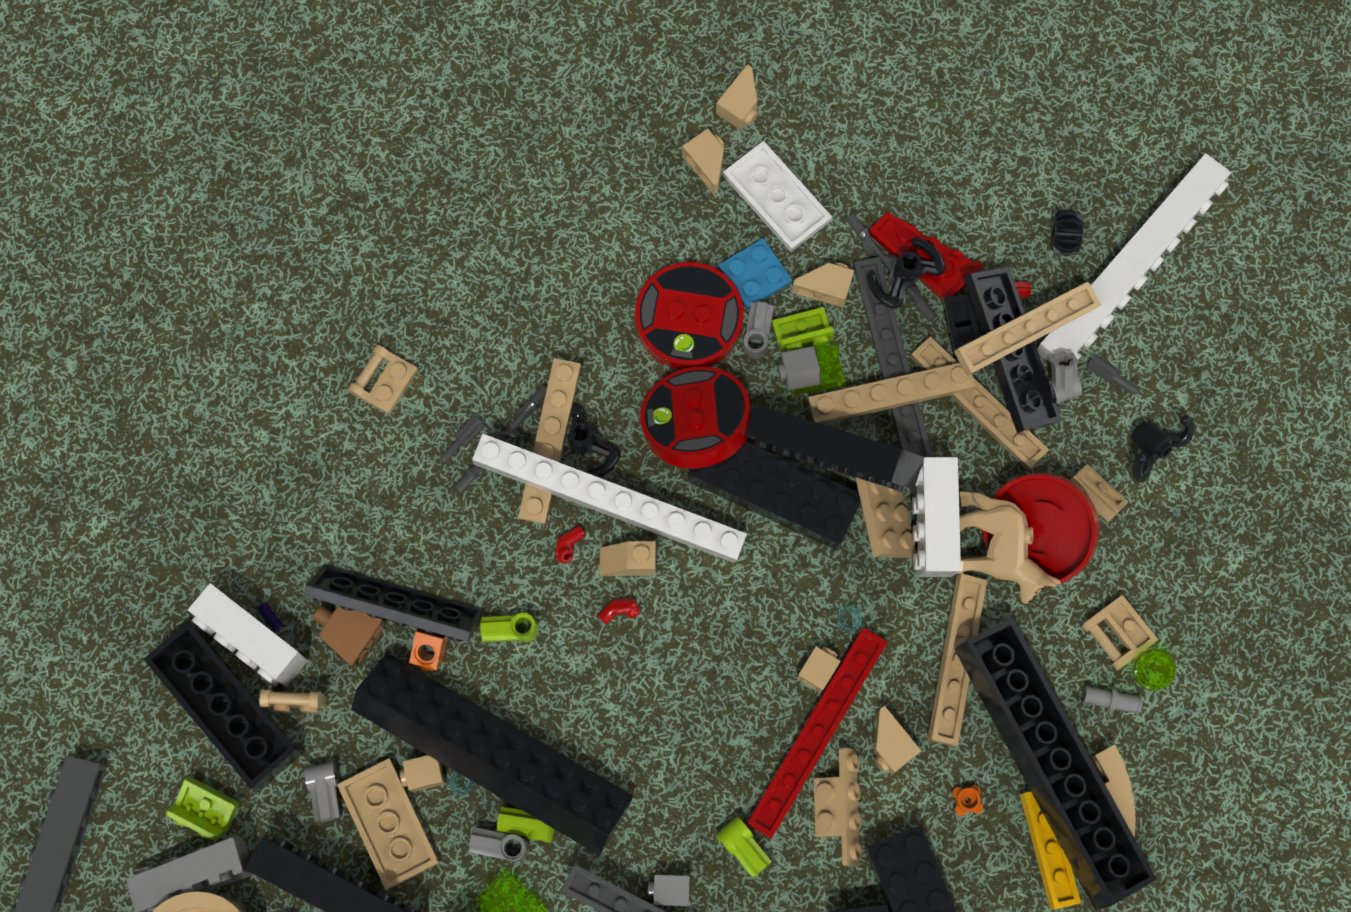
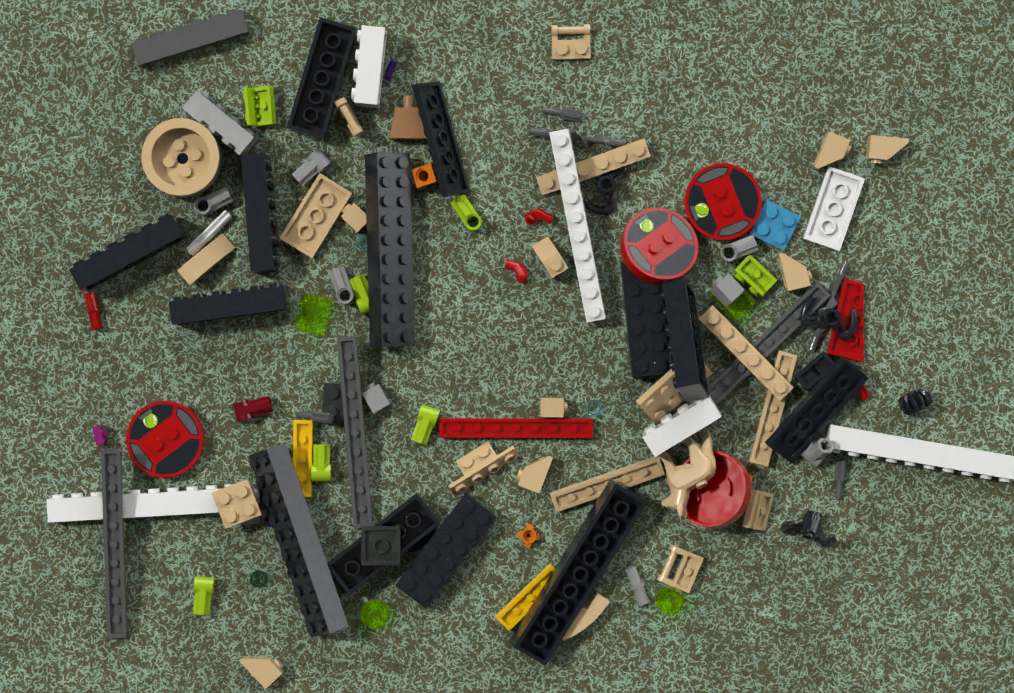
camera: 60 degrees right, 15 degrees up
tan plate [954,282,1101,376] -> none

